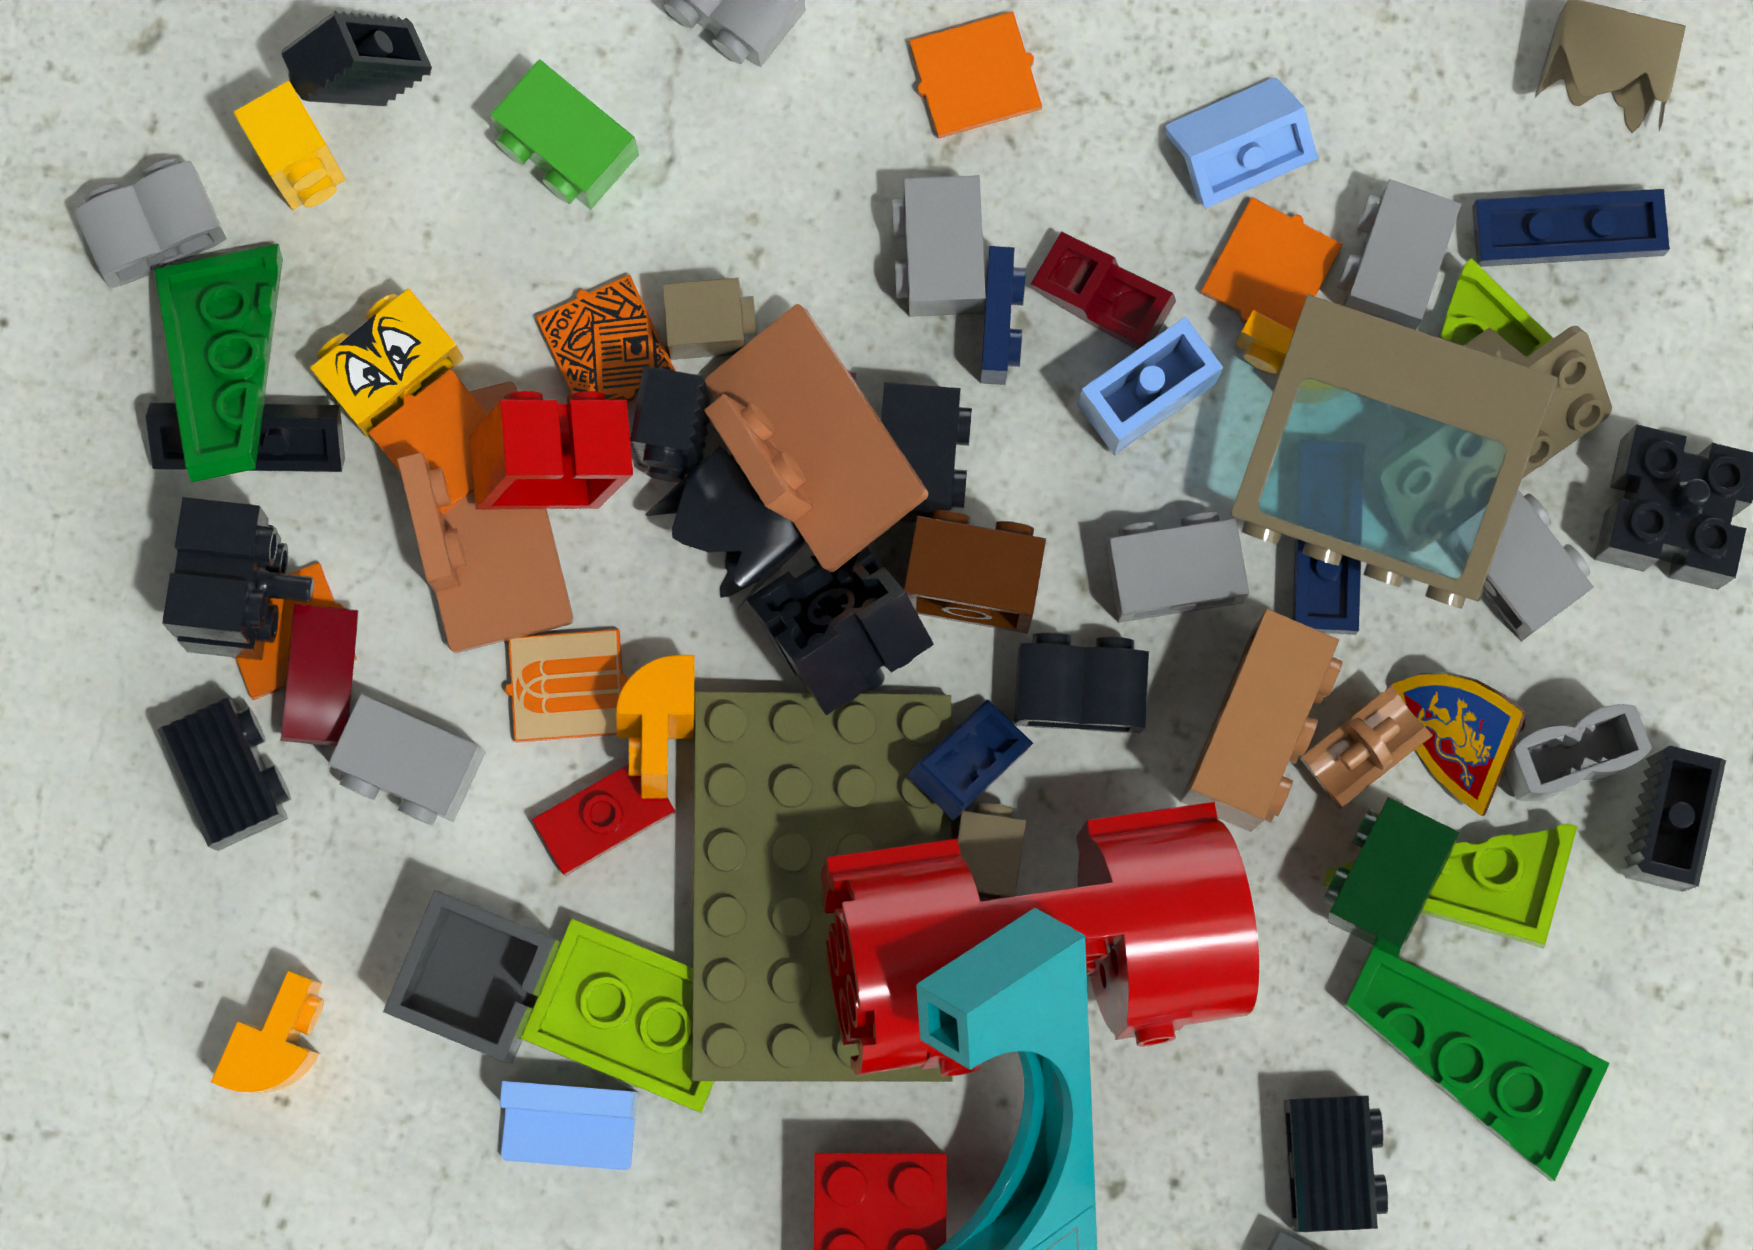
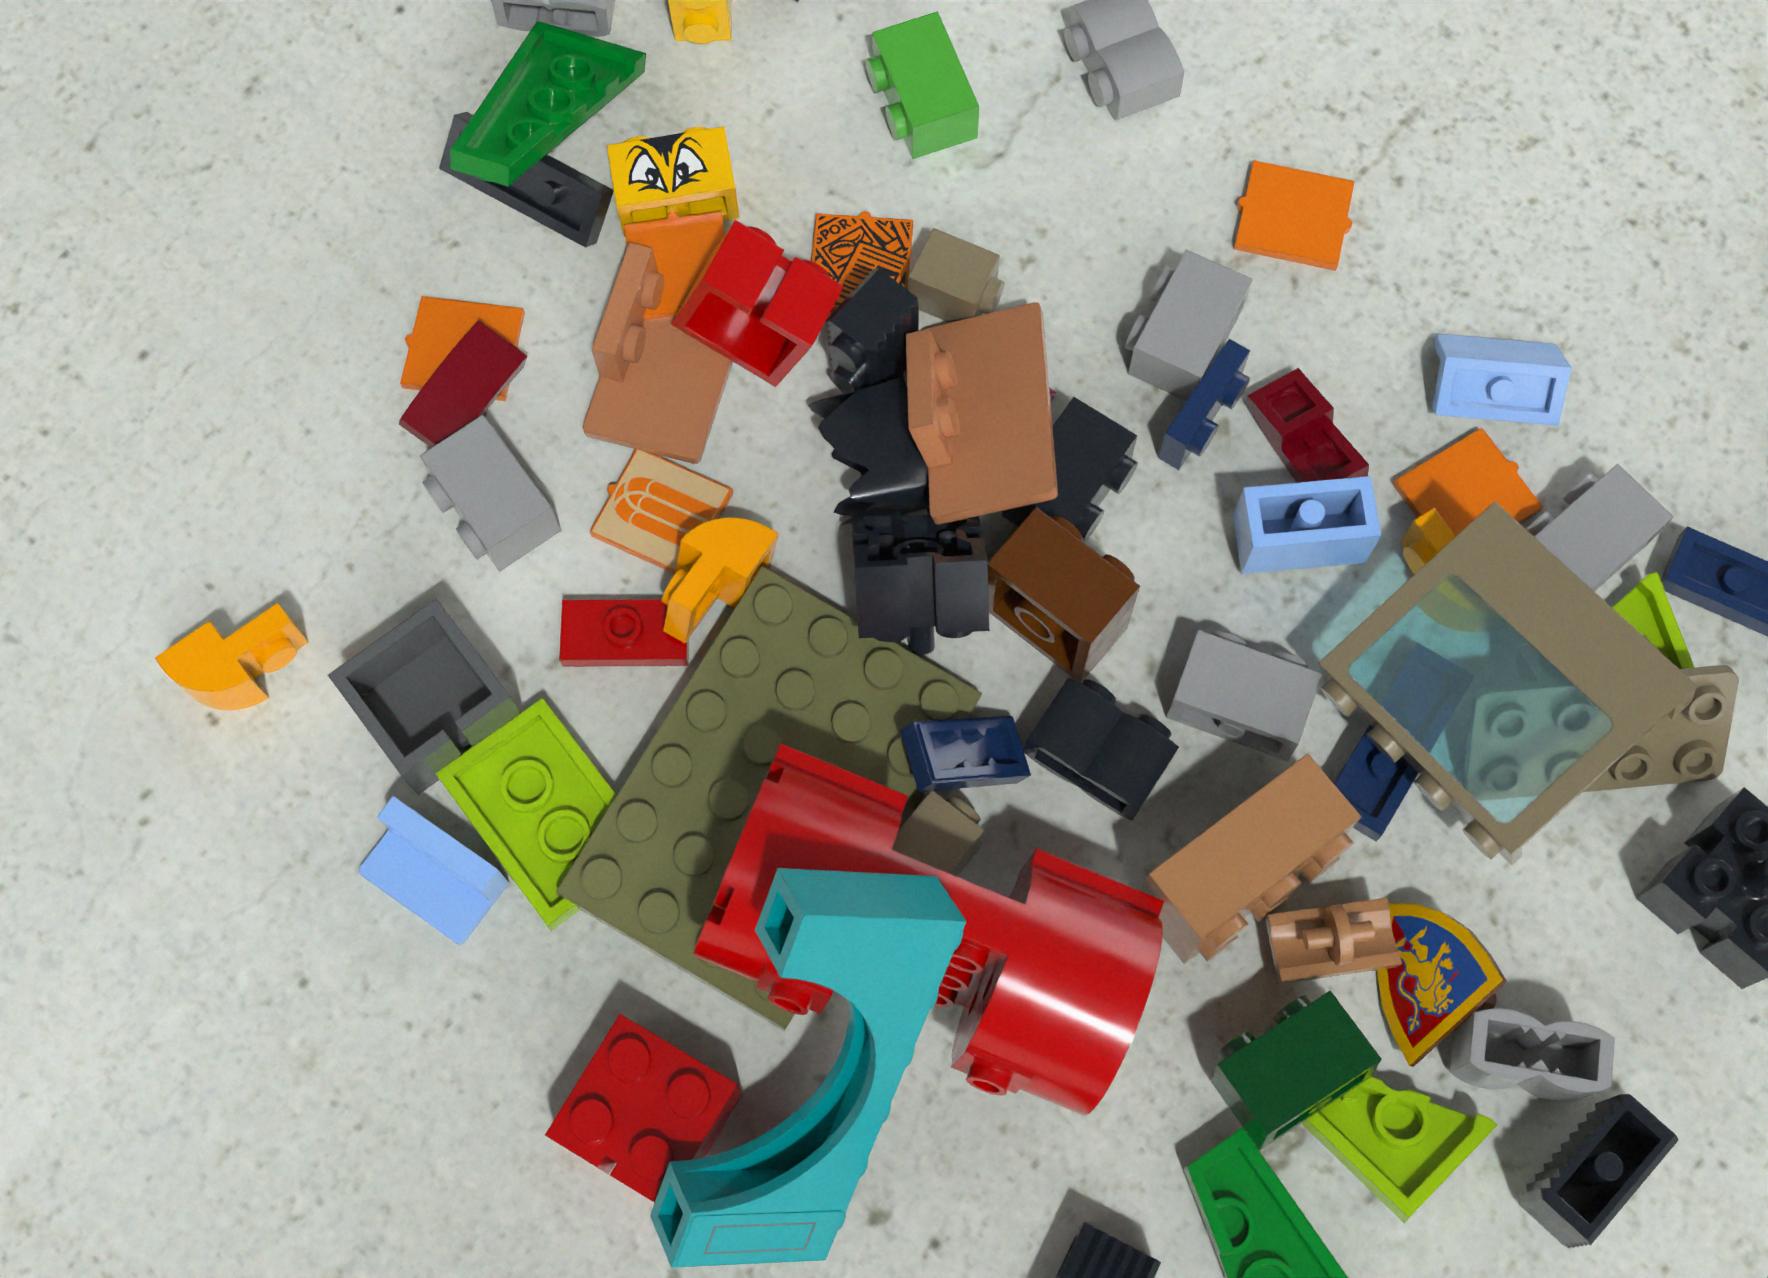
camera: 30 degrees right, 10 degrees down
black brick [157,698,291,851] -> none
black brick [162,497,314,660] -> none
light grey brick [1444,490,1594,642] -> none

